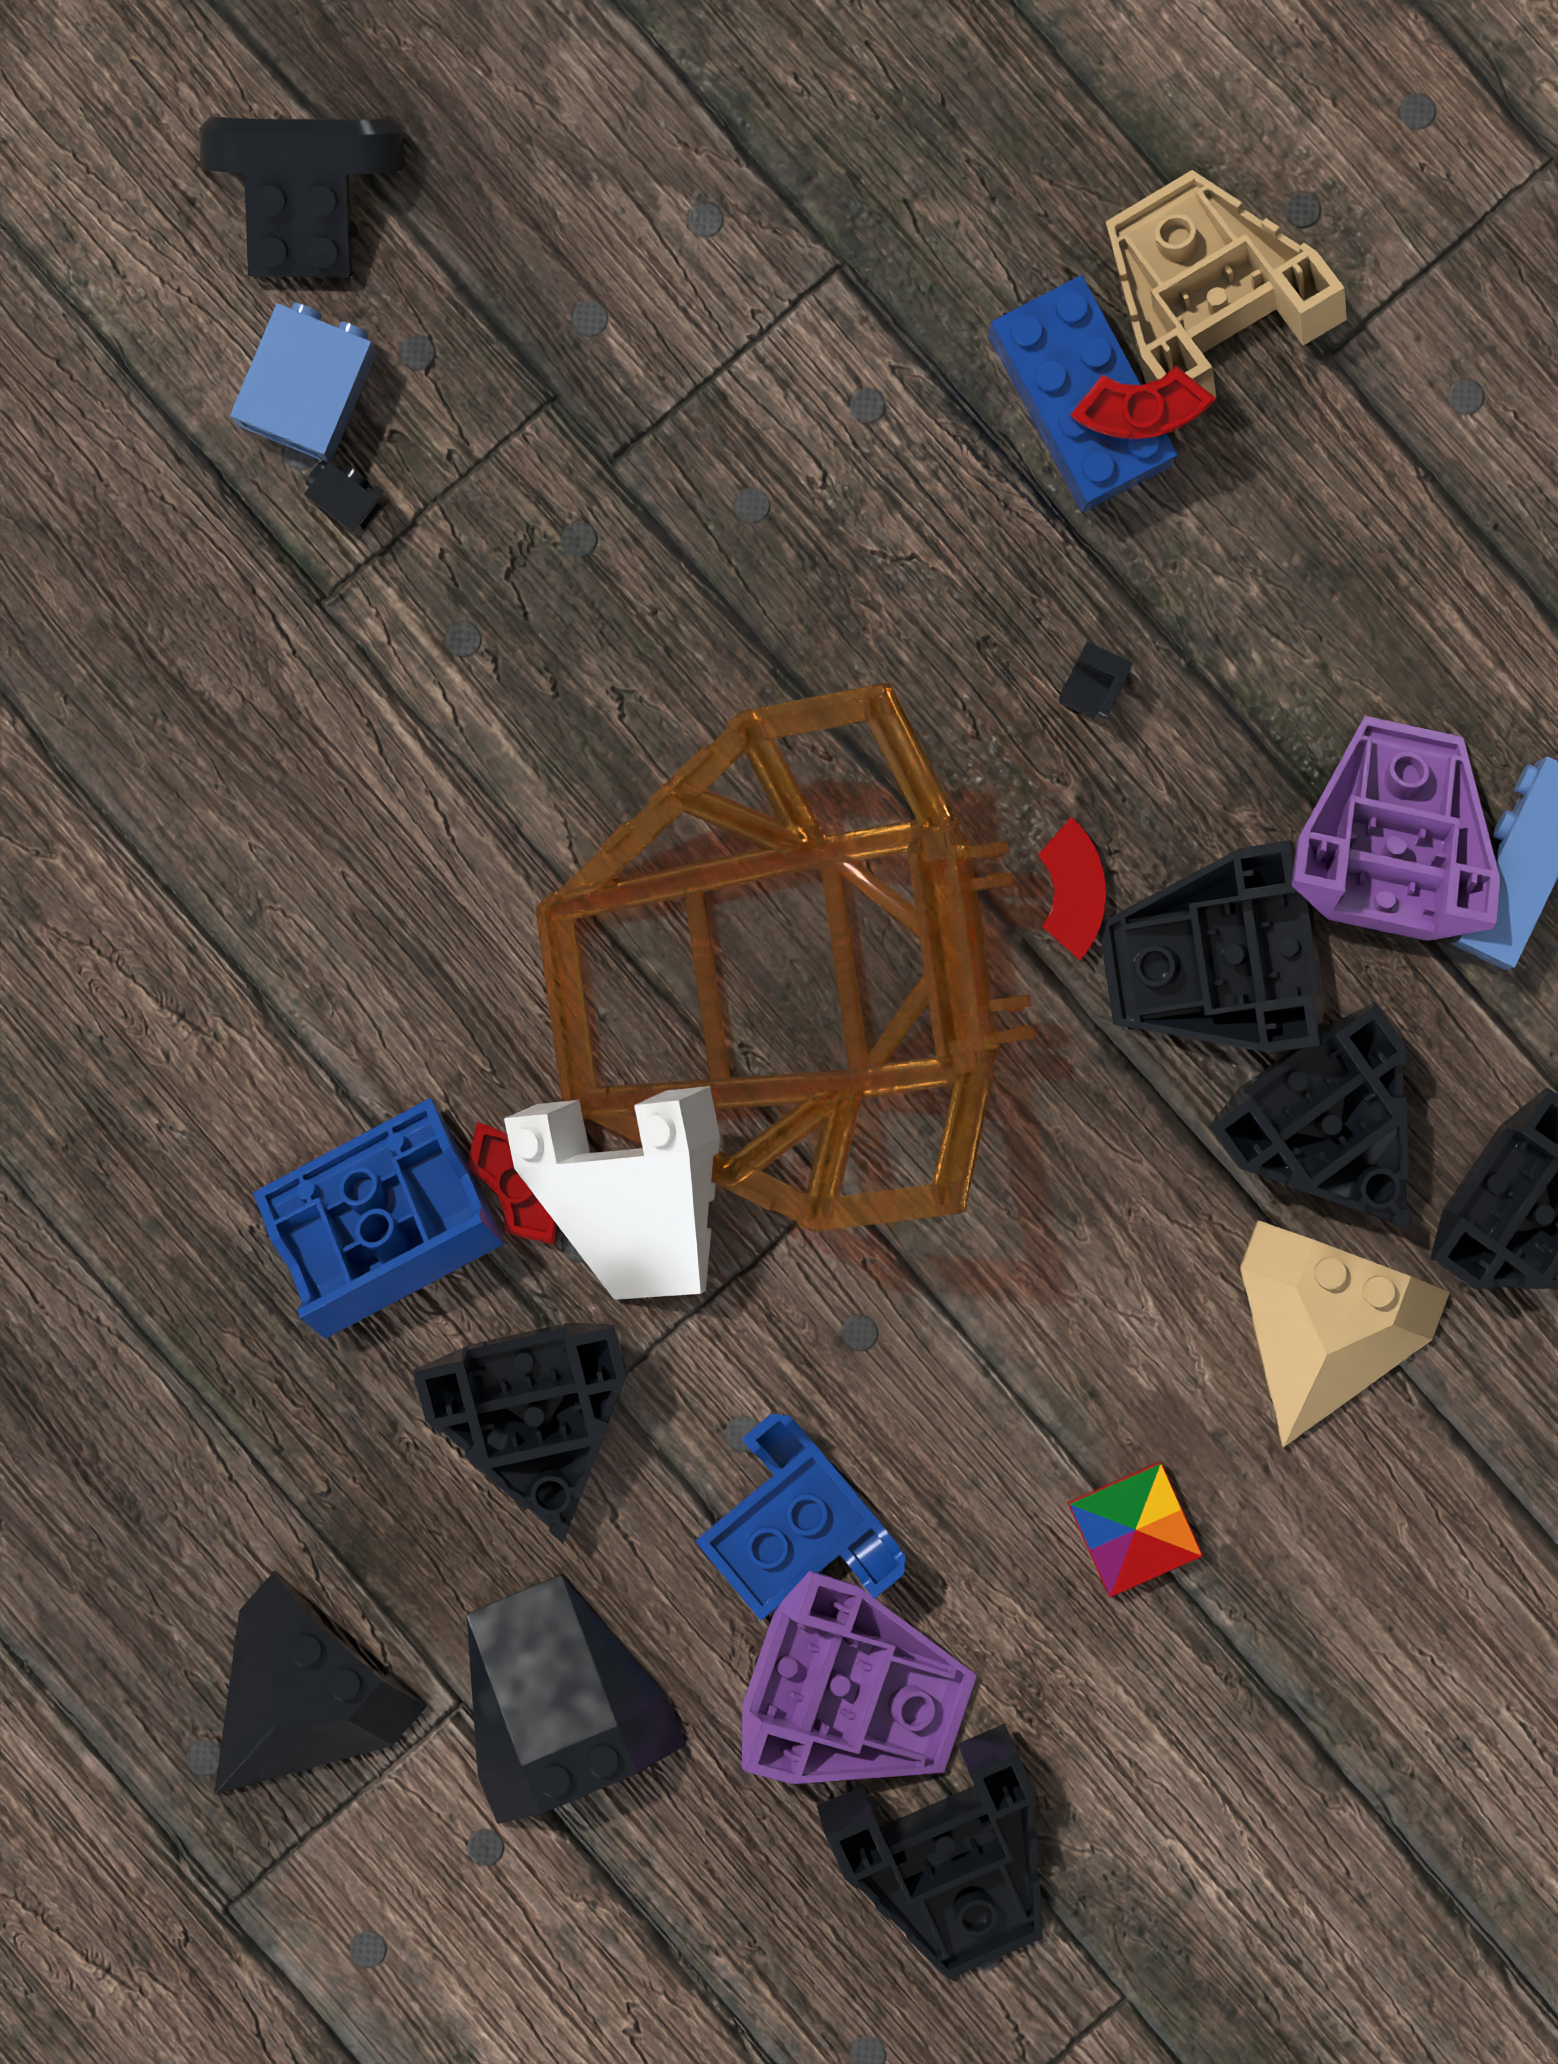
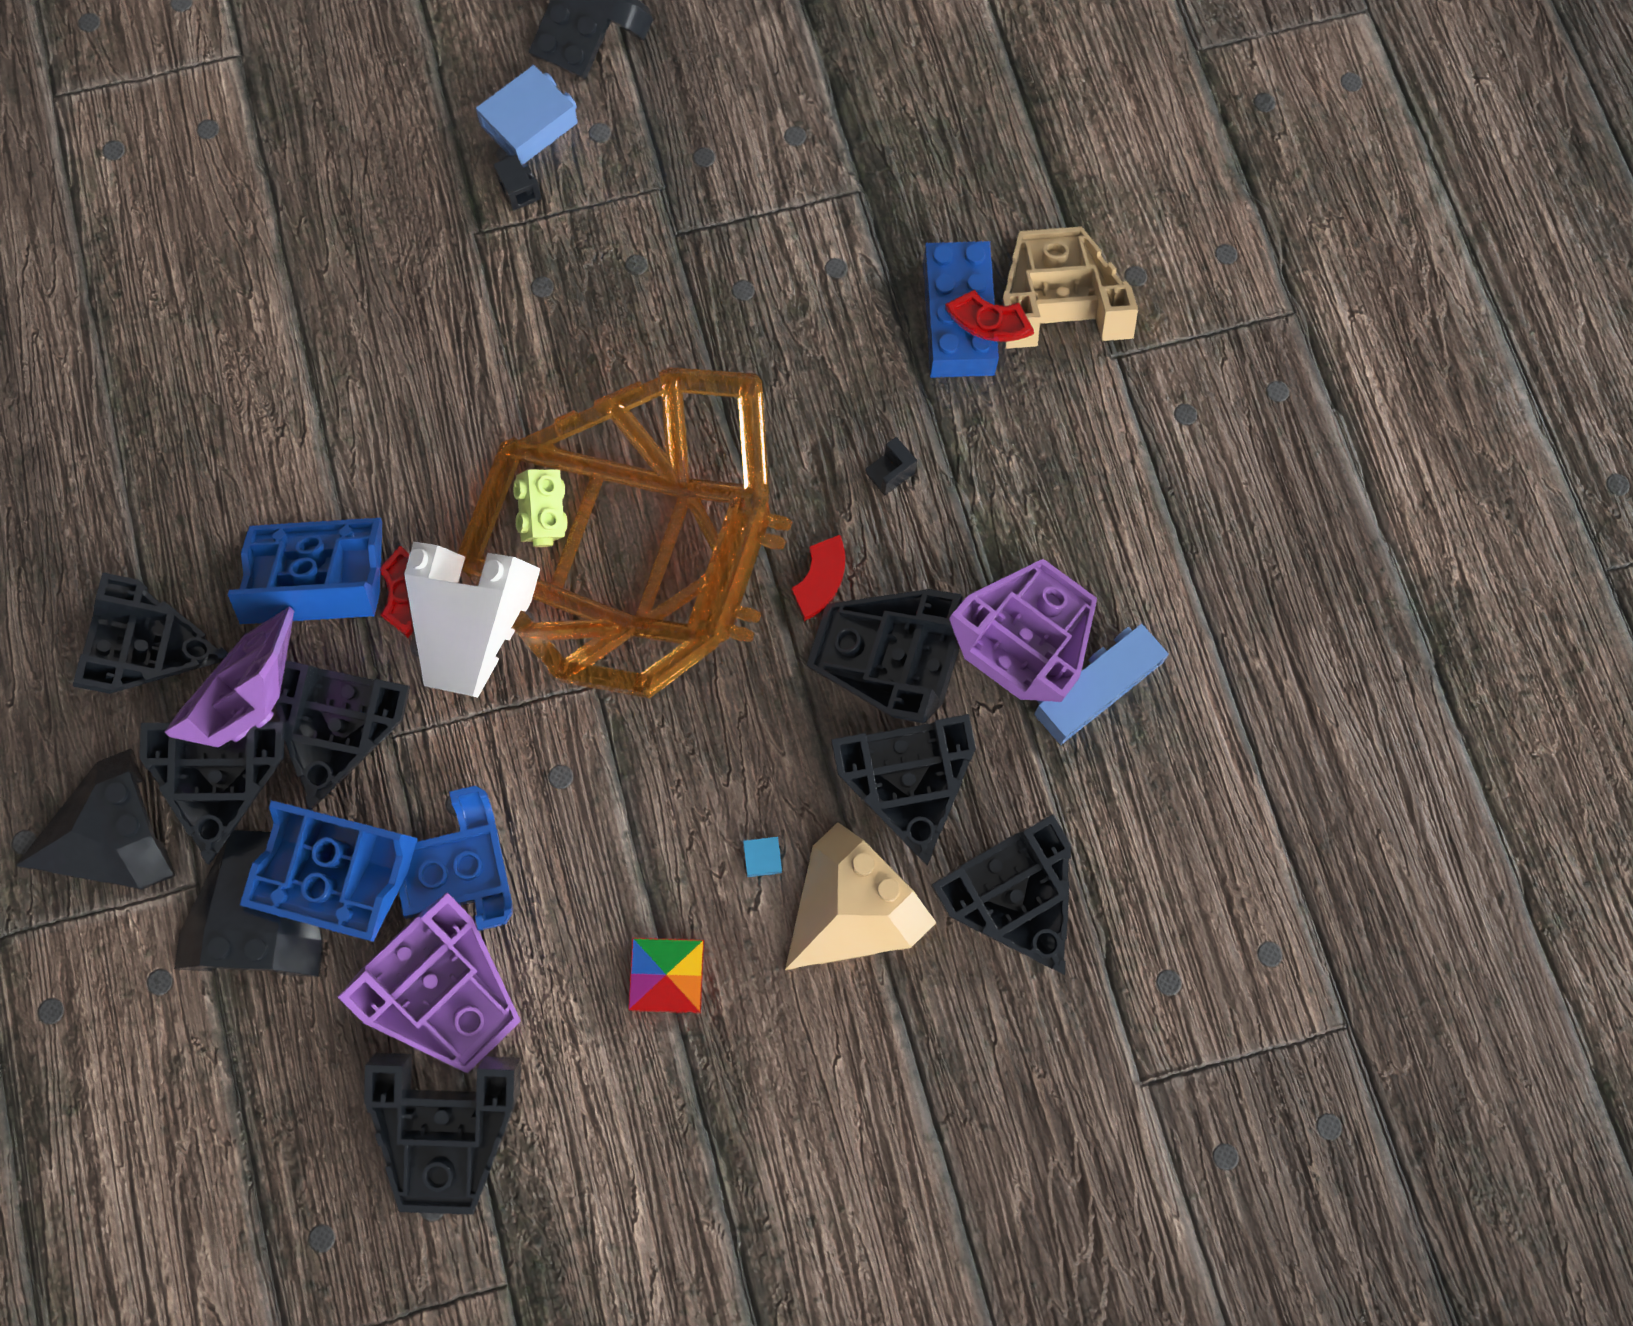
camera: 20 degrees right, 15 degrees down
none -> black wedge [72,572,228,694]
none -> black wedge [139,722,285,865]
none -> medium lavender wedge [165,606,294,747]
none -> blue piece [240,800,418,941]
none -> yellowish green brick [513,470,567,547]
none -> dark azure tile [743,837,782,877]

